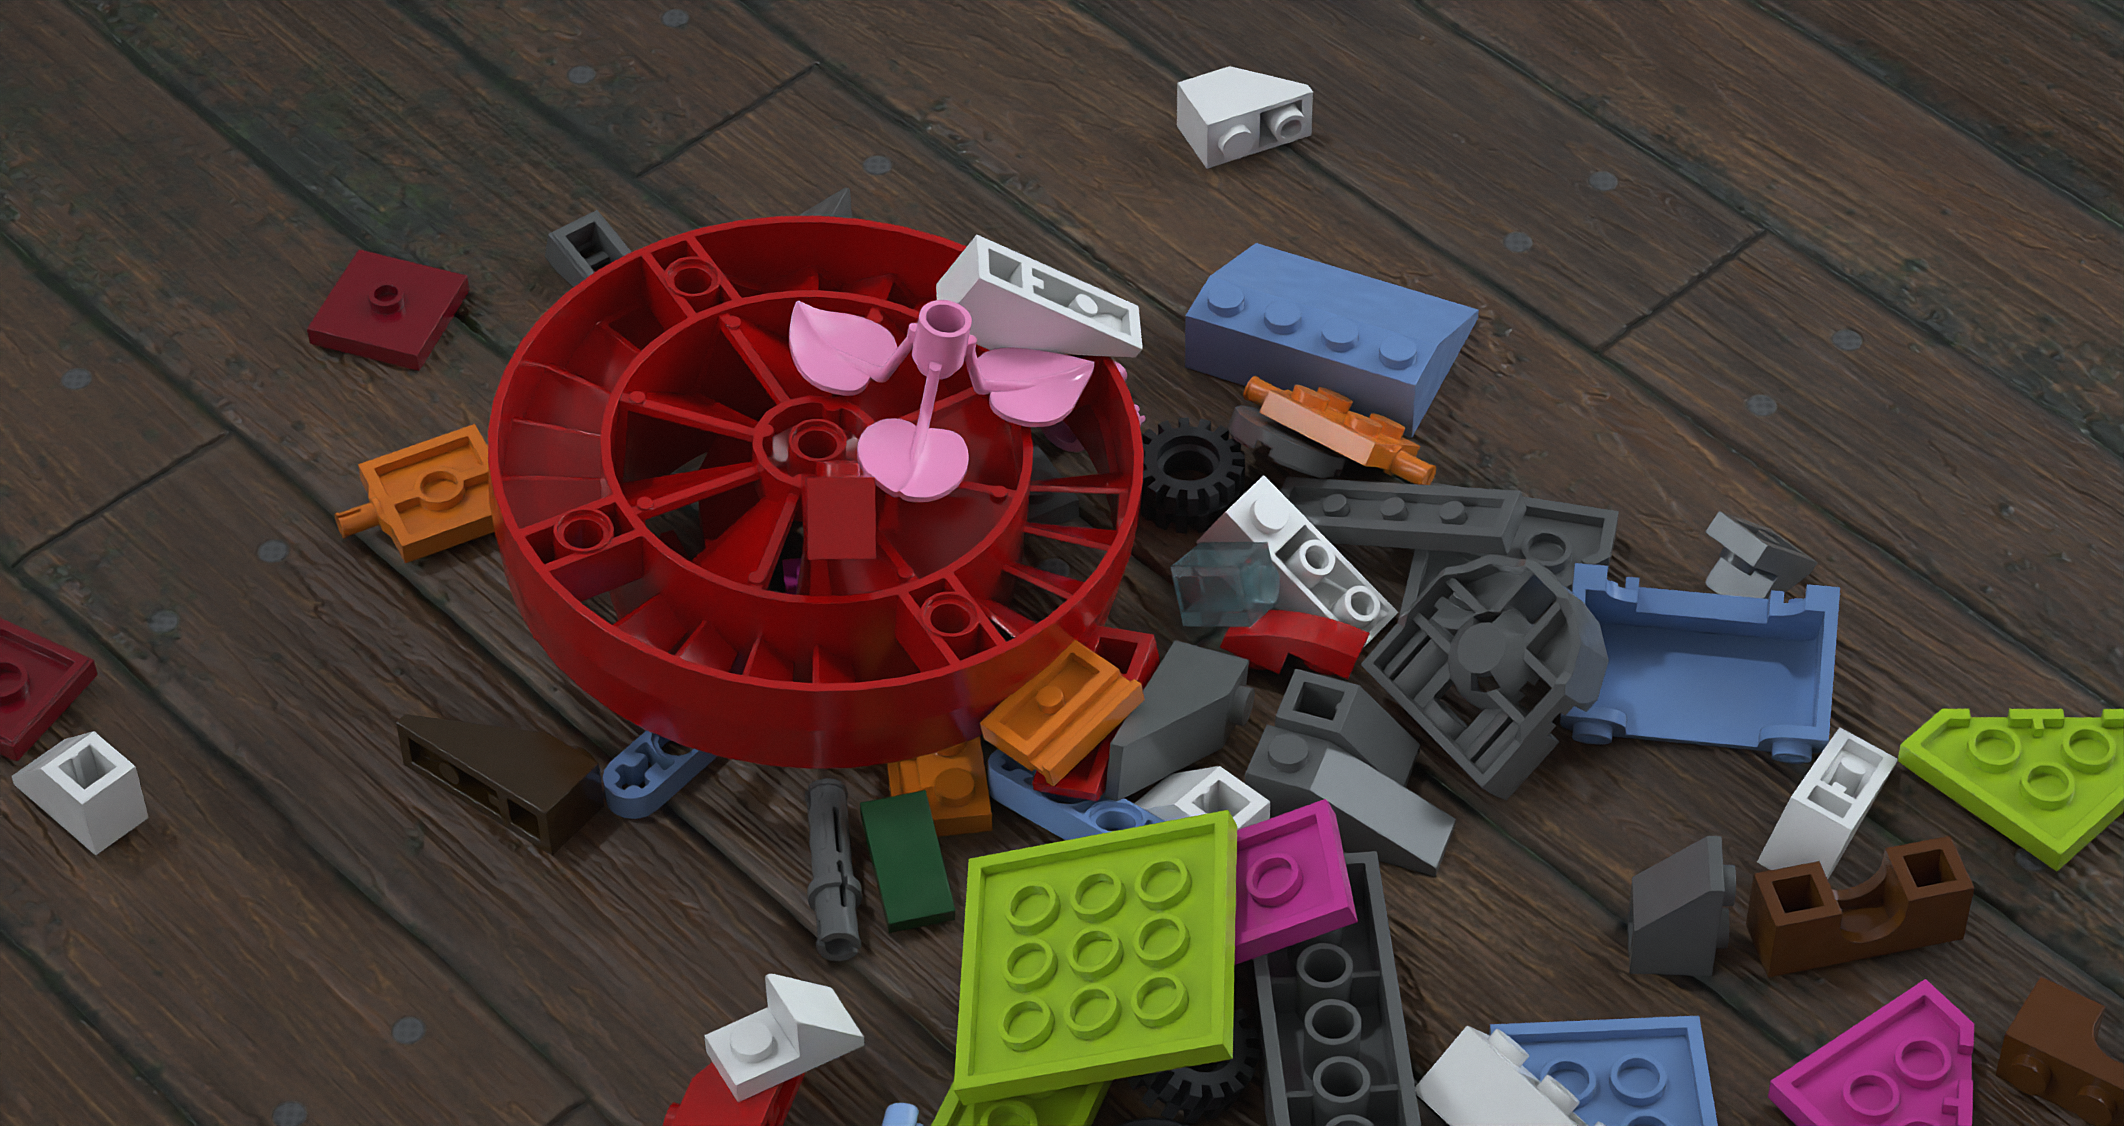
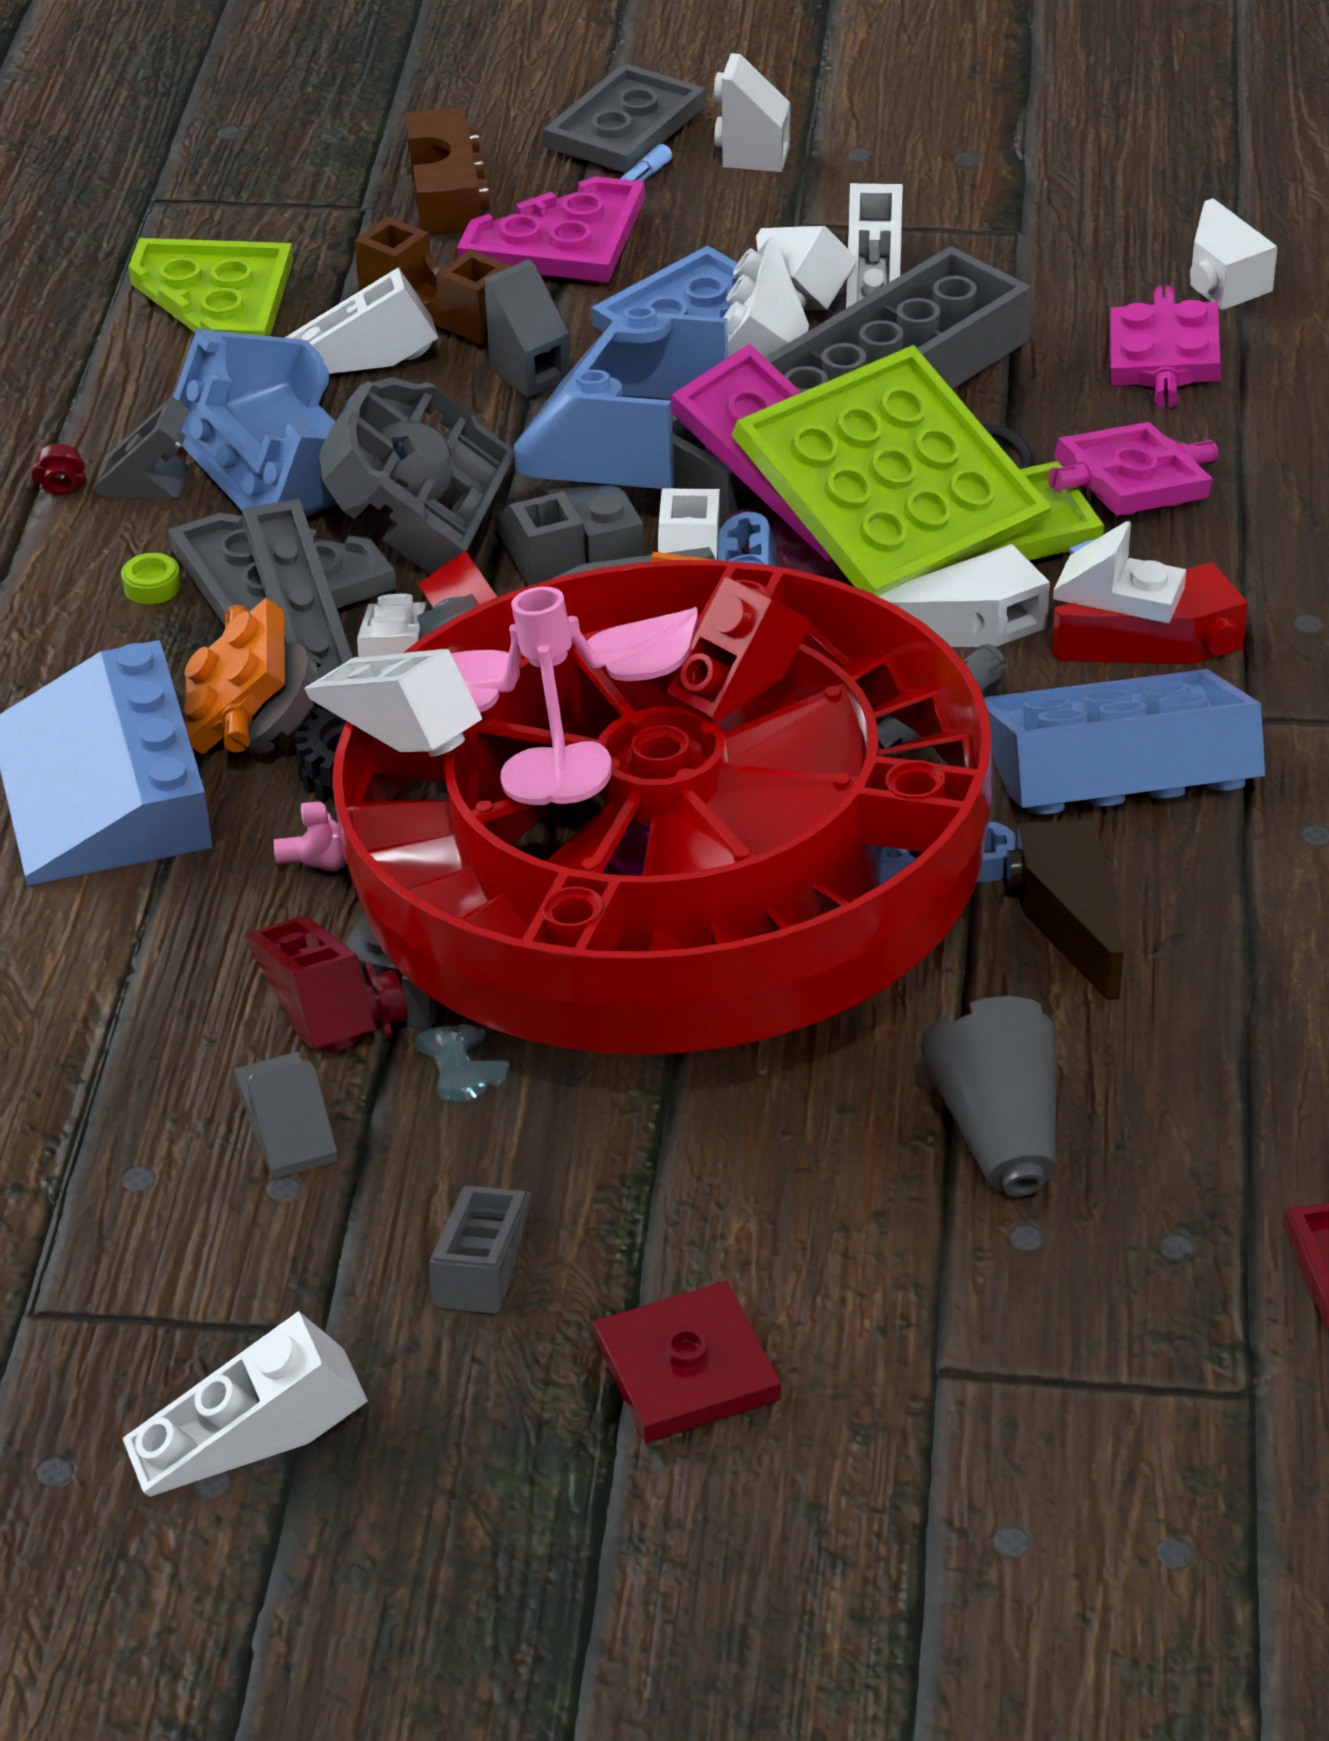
camera: 130 degrees left, 5 degrees down
orange plate [334,424,495,563] -> none
none -> dark red plate [31,444,87,495]
none -> lime tile [121,553,181,605]
none -> white slope [122,1311,368,1497]
none -> medium blue windscreen [514,306,728,489]
none -> white slope [878,544,1050,647]
none -> dark grey cone [920,996,1057,1196]
none -> medium blue slope [983,669,1265,814]

